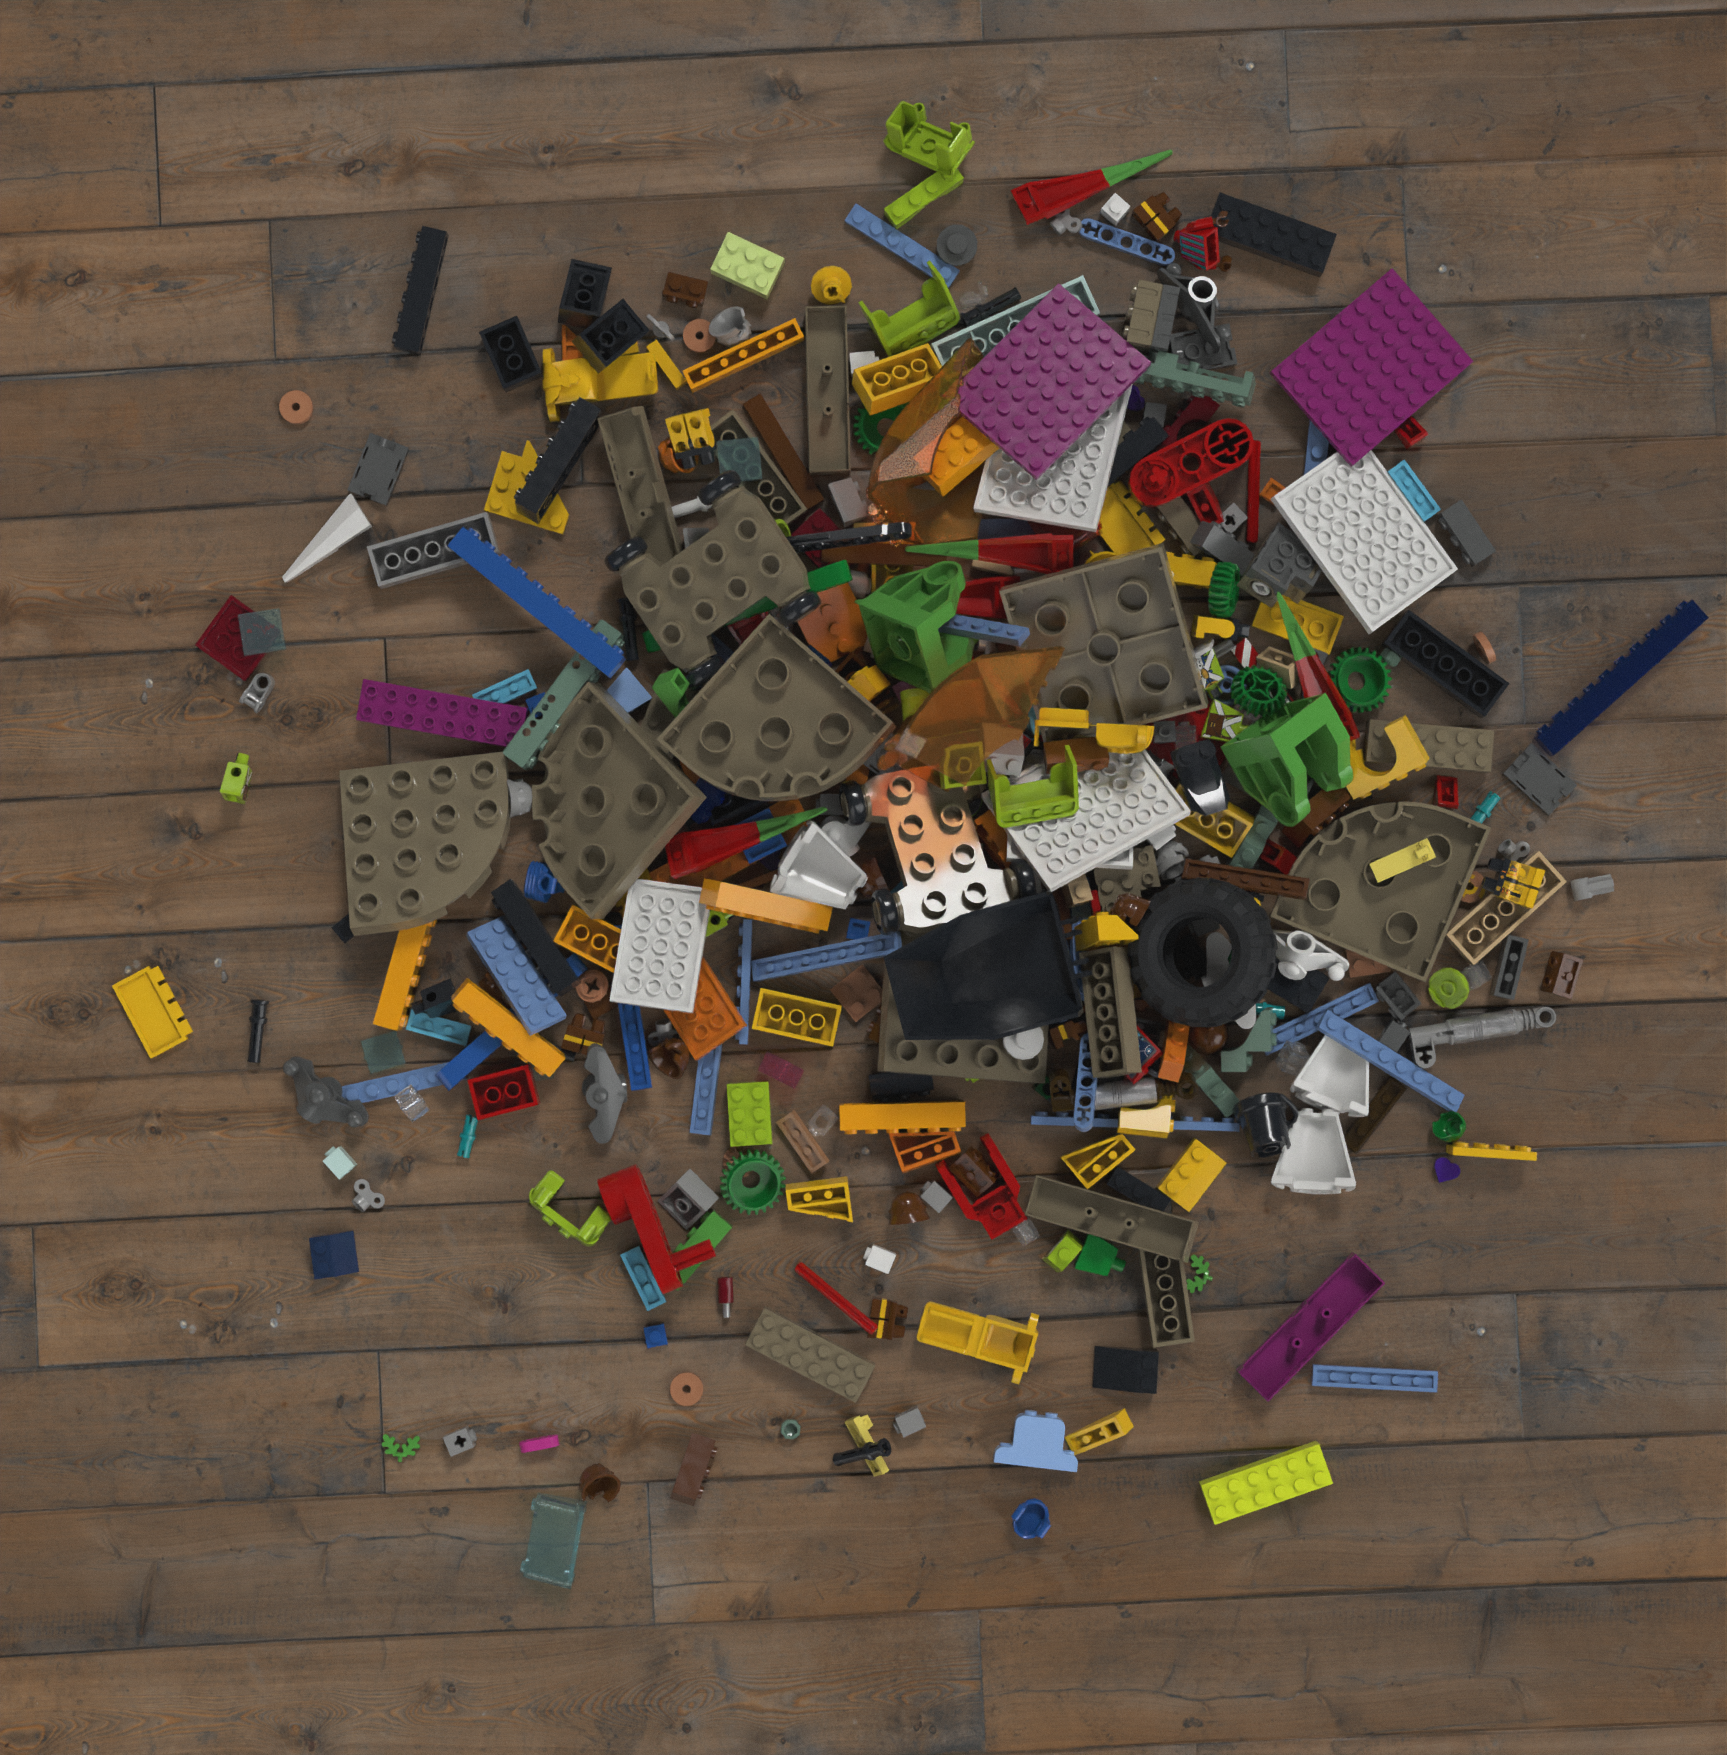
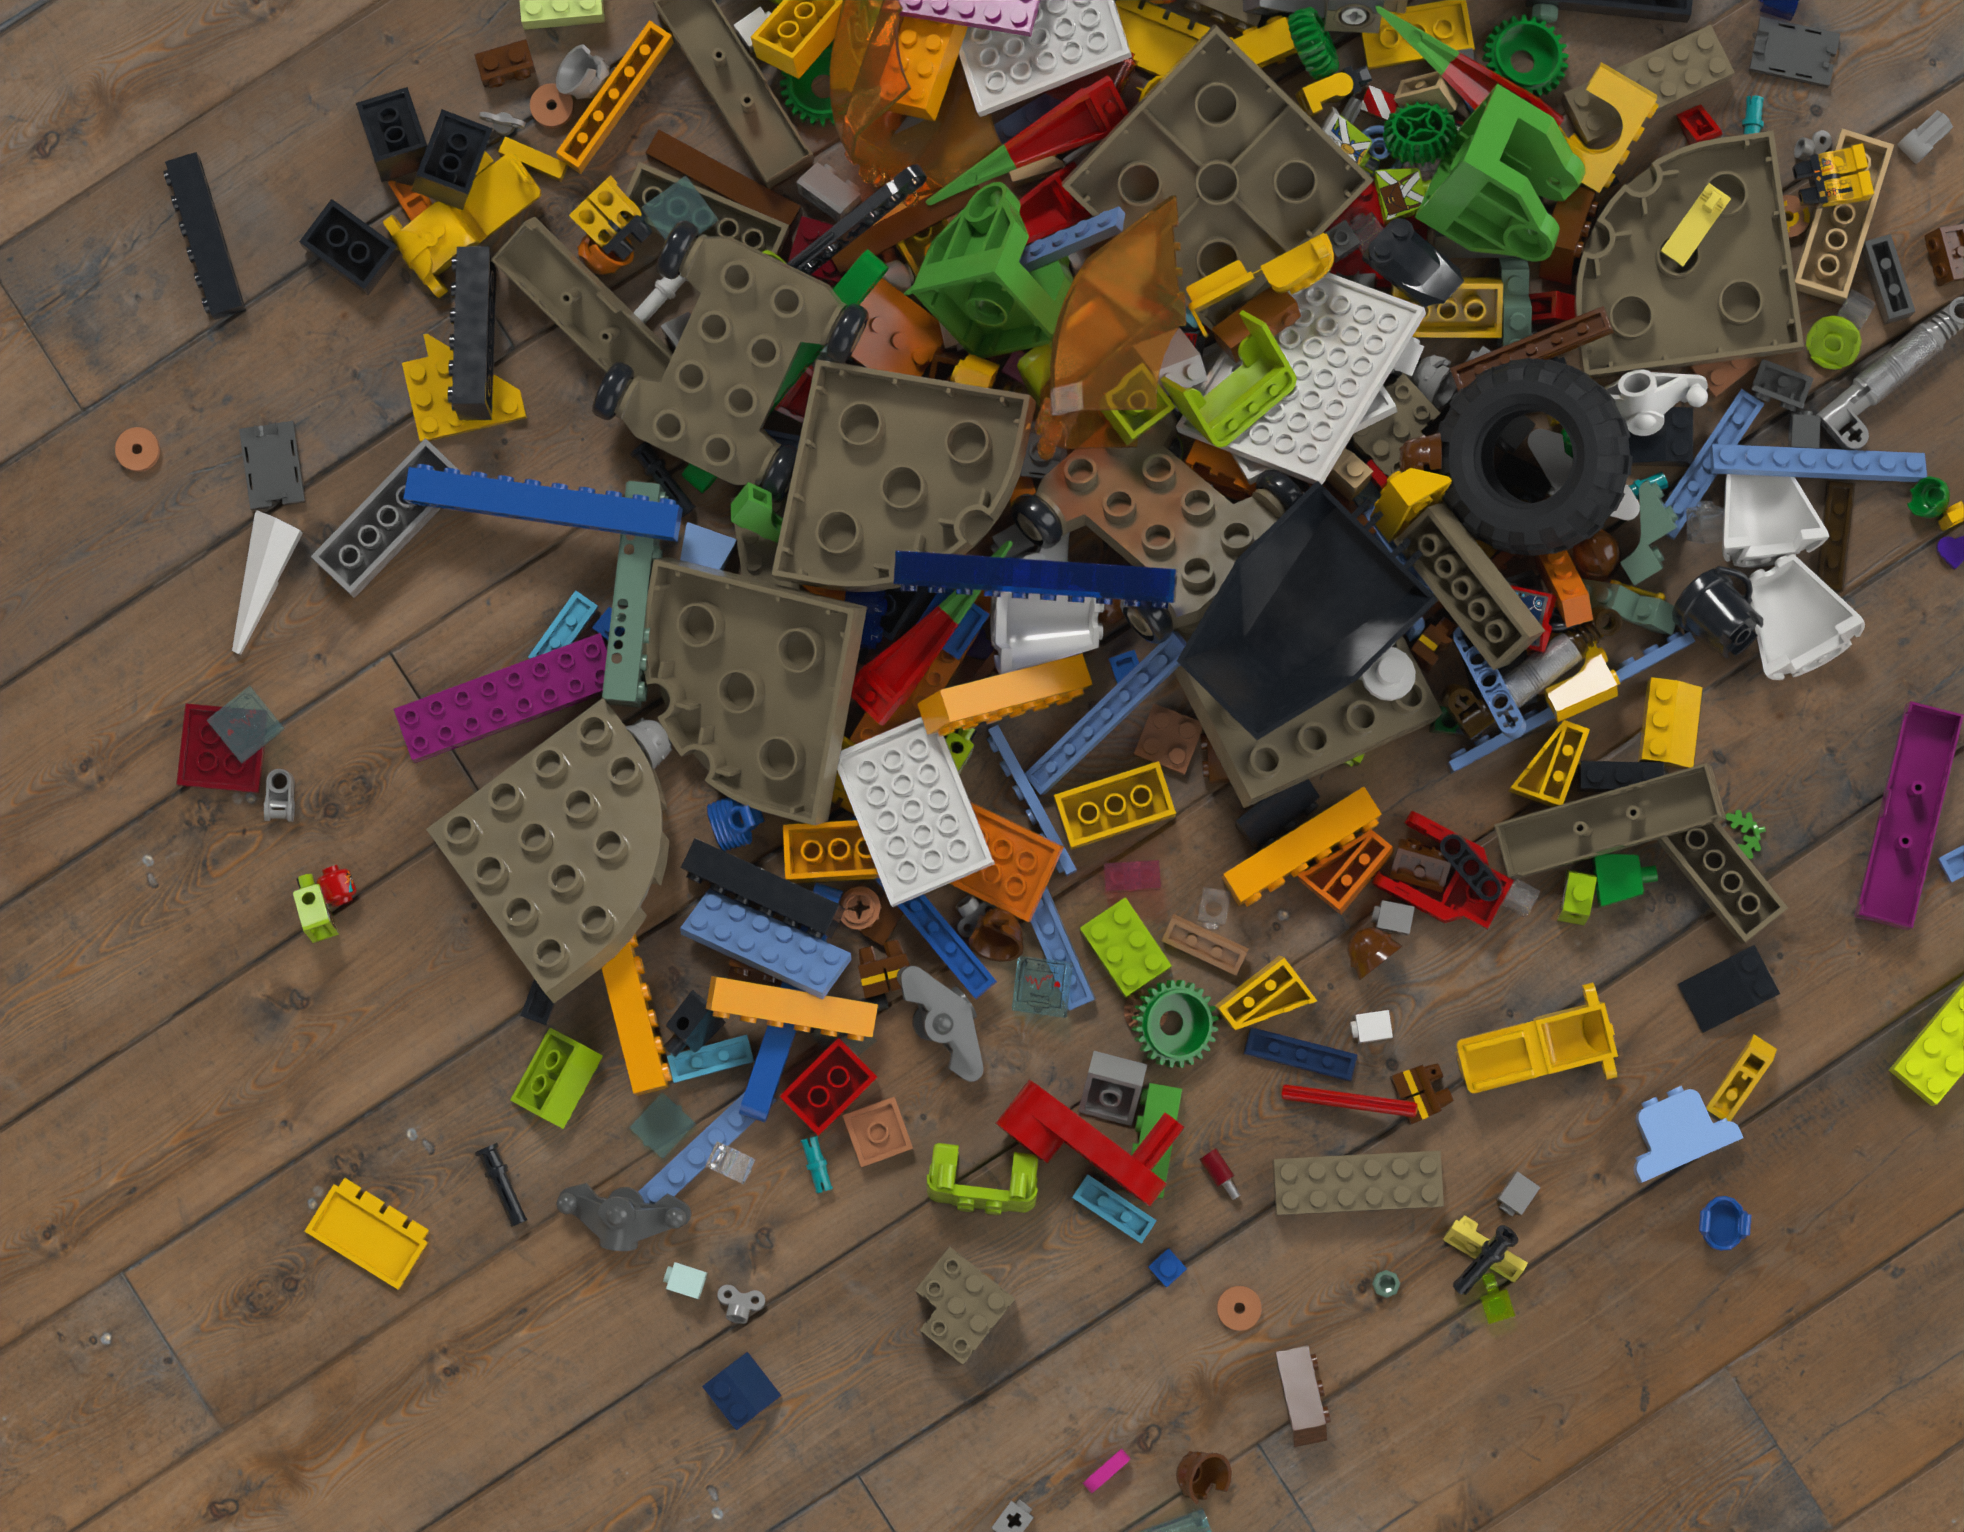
camera: 25 degrees left, 5 degrees down
none -> red head [316,865,357,907]
none -> lime slope [510,1027,603,1129]
none -> nougat plate [842,1096,913,1168]
none -> clear blue brick [893,550,1178,609]
none -> dark tan piece [915,1247,1015,1365]
none -> clear light blue tile [1012,955,1073,1018]
none -> dark blue tile [1244,1027,1358,1082]
none -> black beam [1440,834,1504,901]
none -> clear neon green plate [1480,1272,1515,1324]
none -> yellow hinge [1610,580,1666,601]

